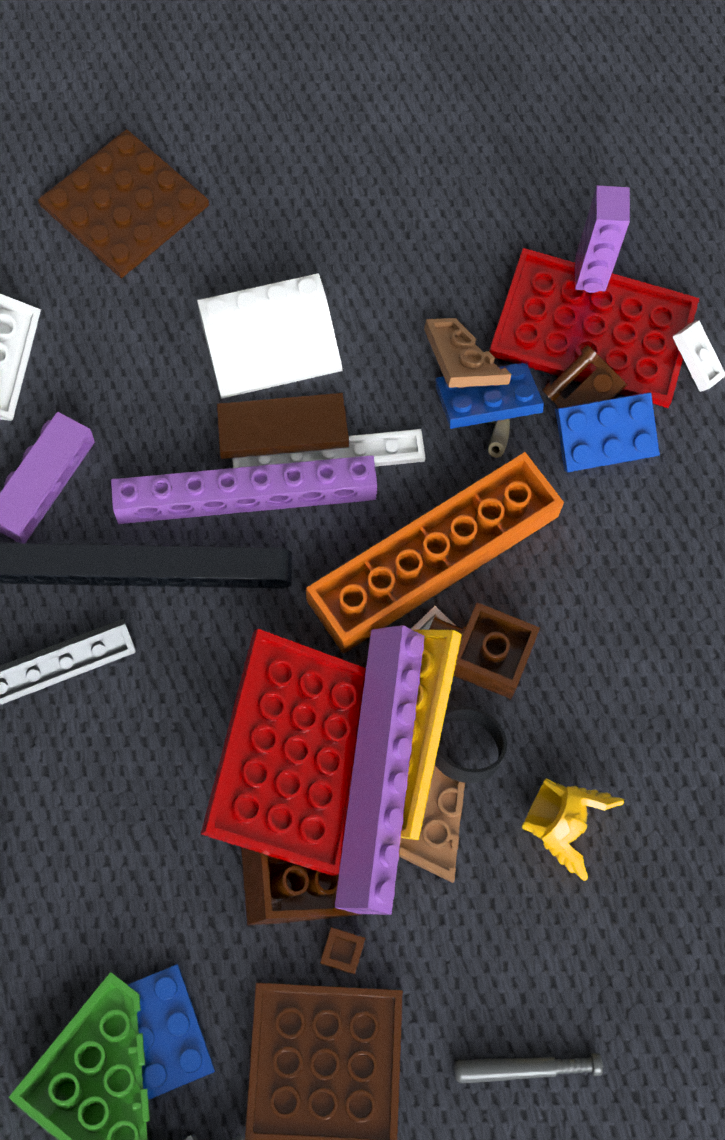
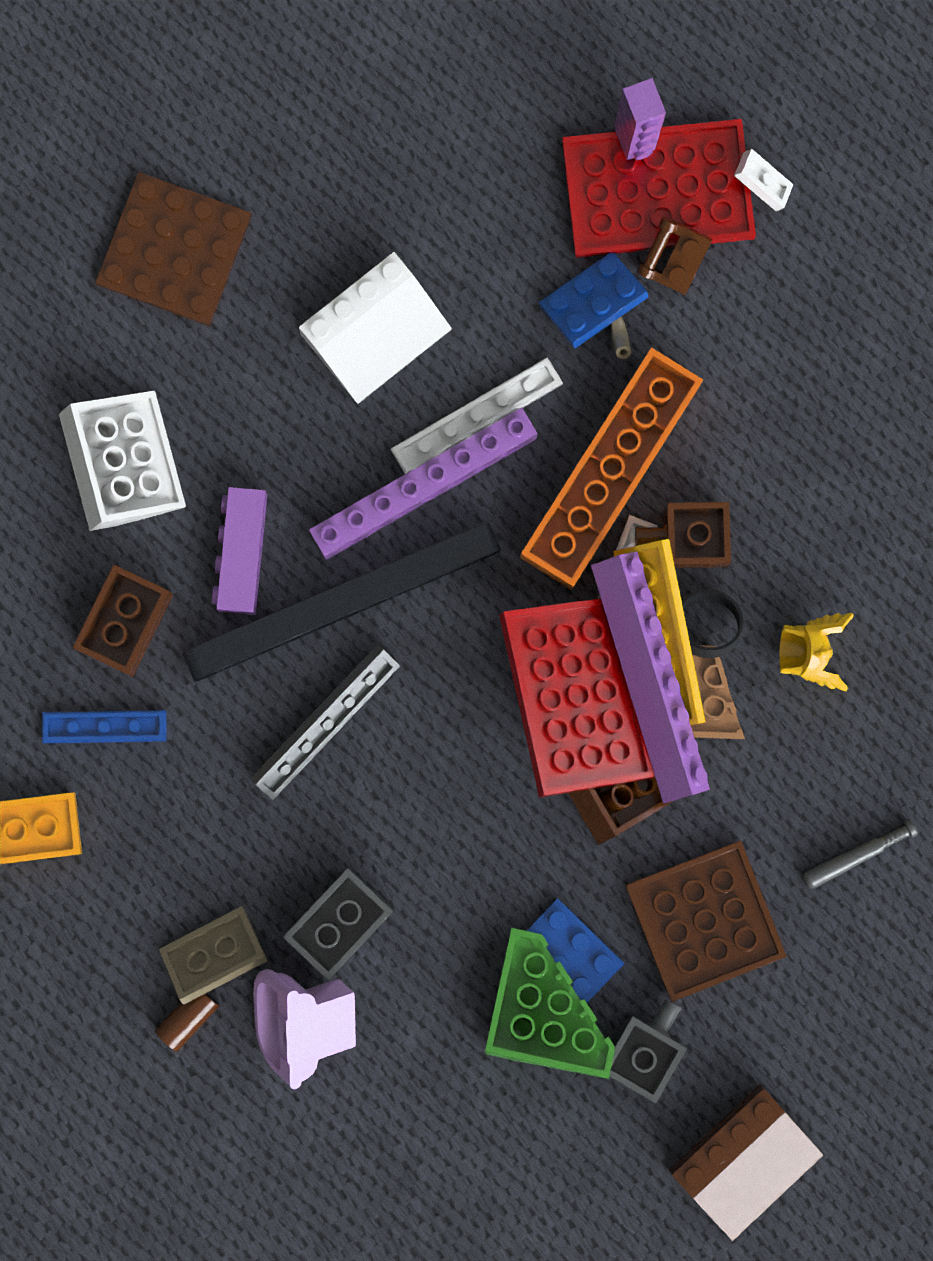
camera: 25 degrees left, 15 degrees up
reddish brown tile [217,393,349,459] -> none
reddish brown plate [320,927,366,975] -> none
medium nougat wing [424,318,512,388] -> none
plate [555,392,660,472] -> none

